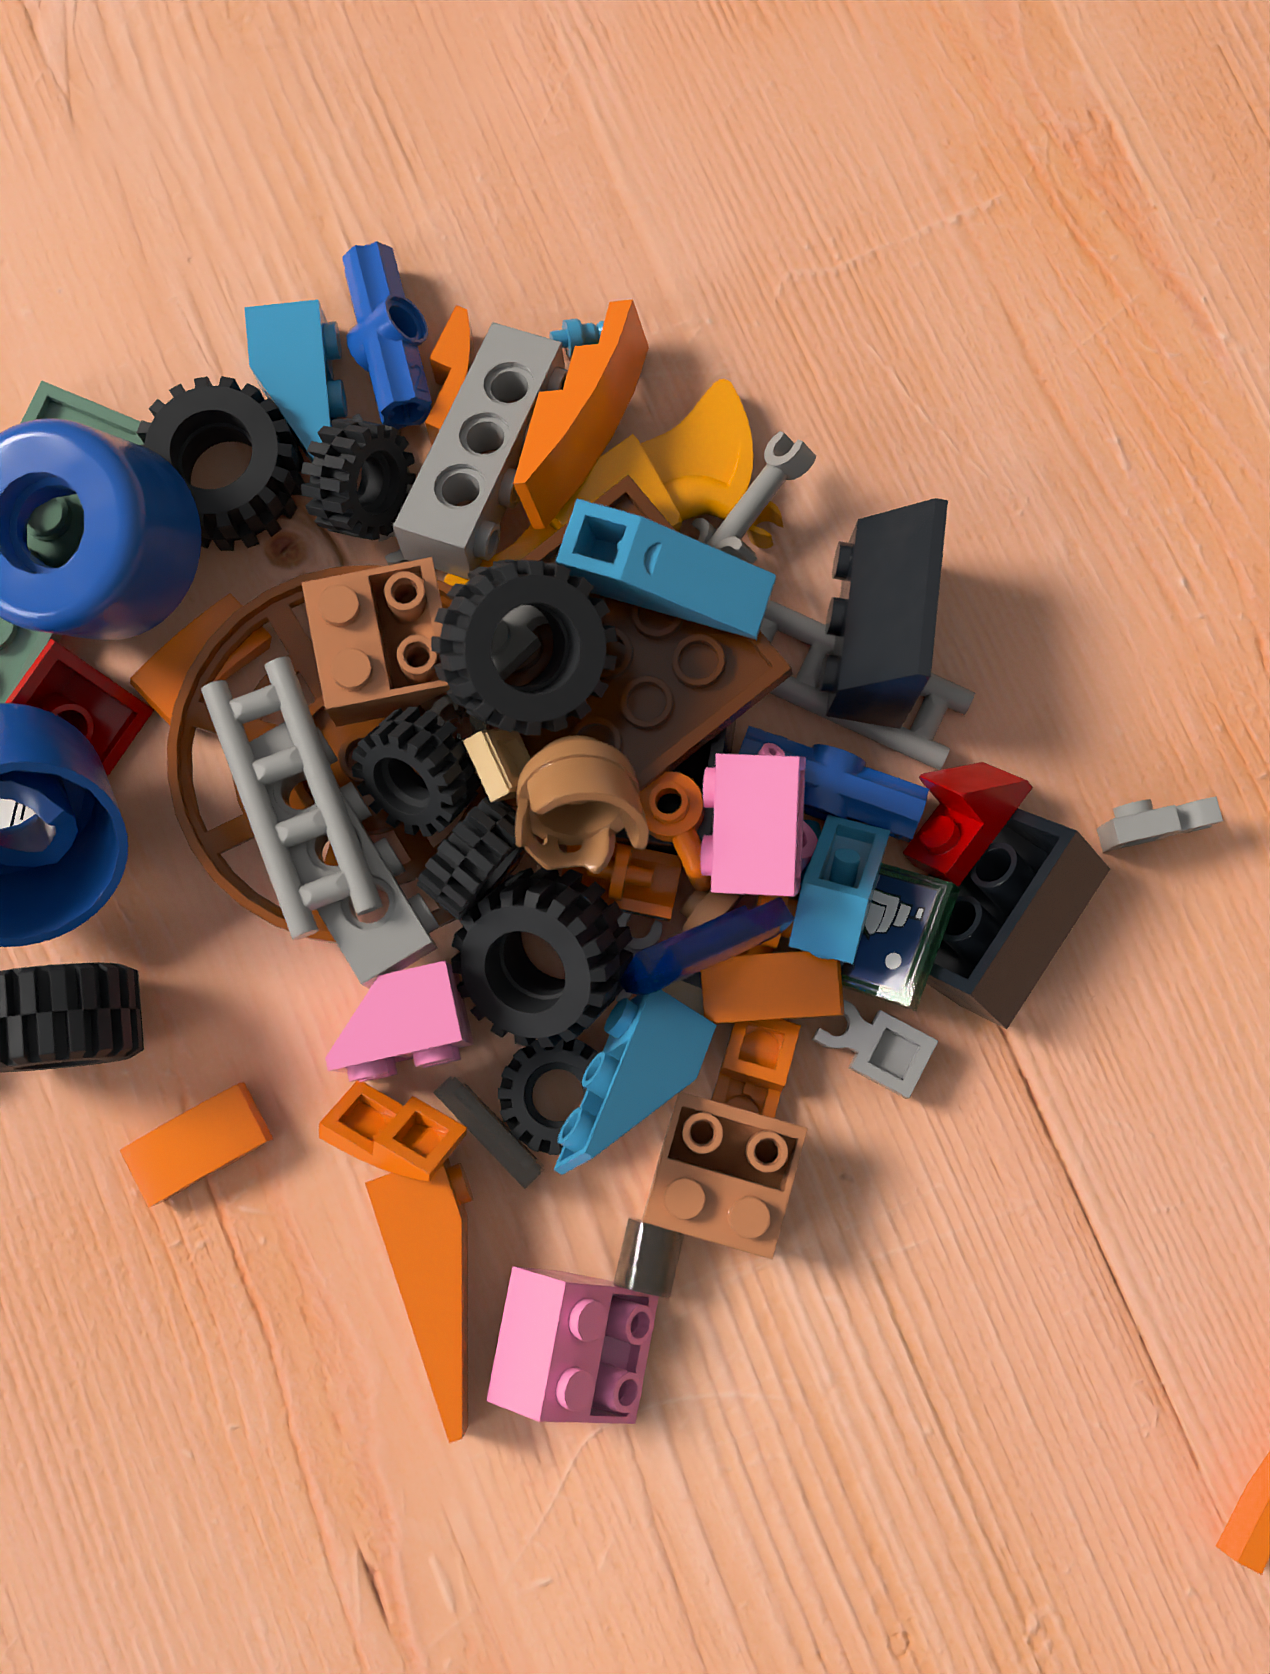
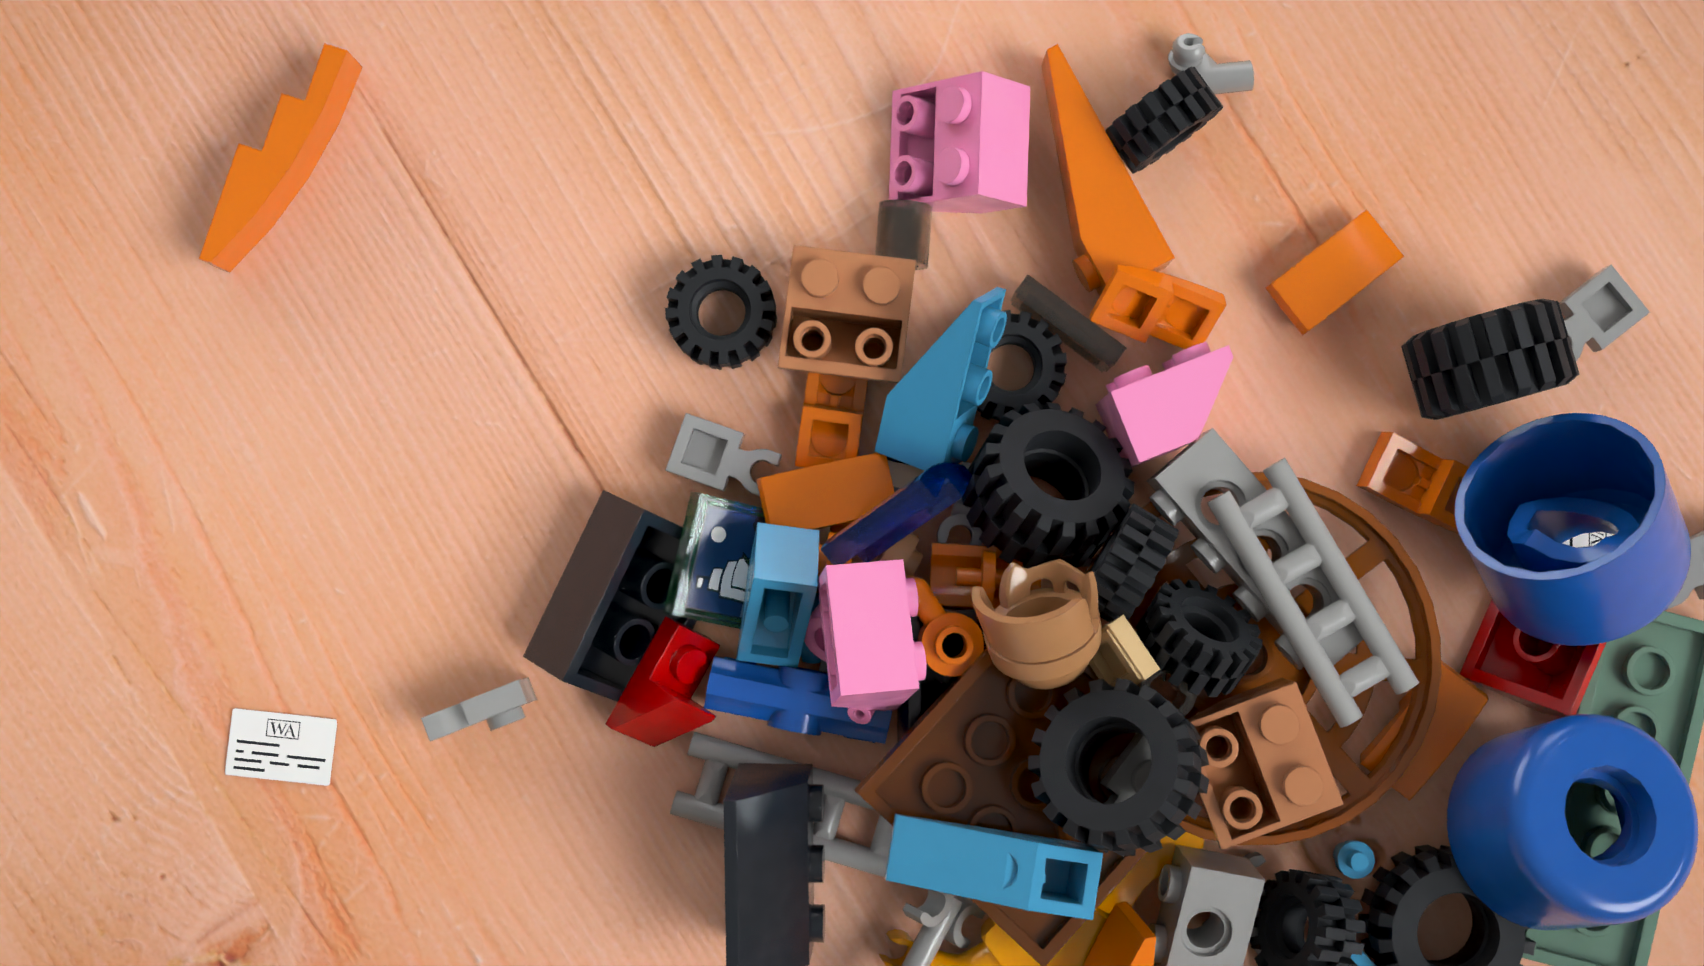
camera: 175 degrees right, 5 degrees up
none -> black tyre [665,255,777,370]
none -> black tyre [1105,67,1223,174]
none -> light grey arm [1168,33,1254,94]
none -> dark azure piece [1333,840,1375,879]
none -> orange slope [1356,432,1469,534]

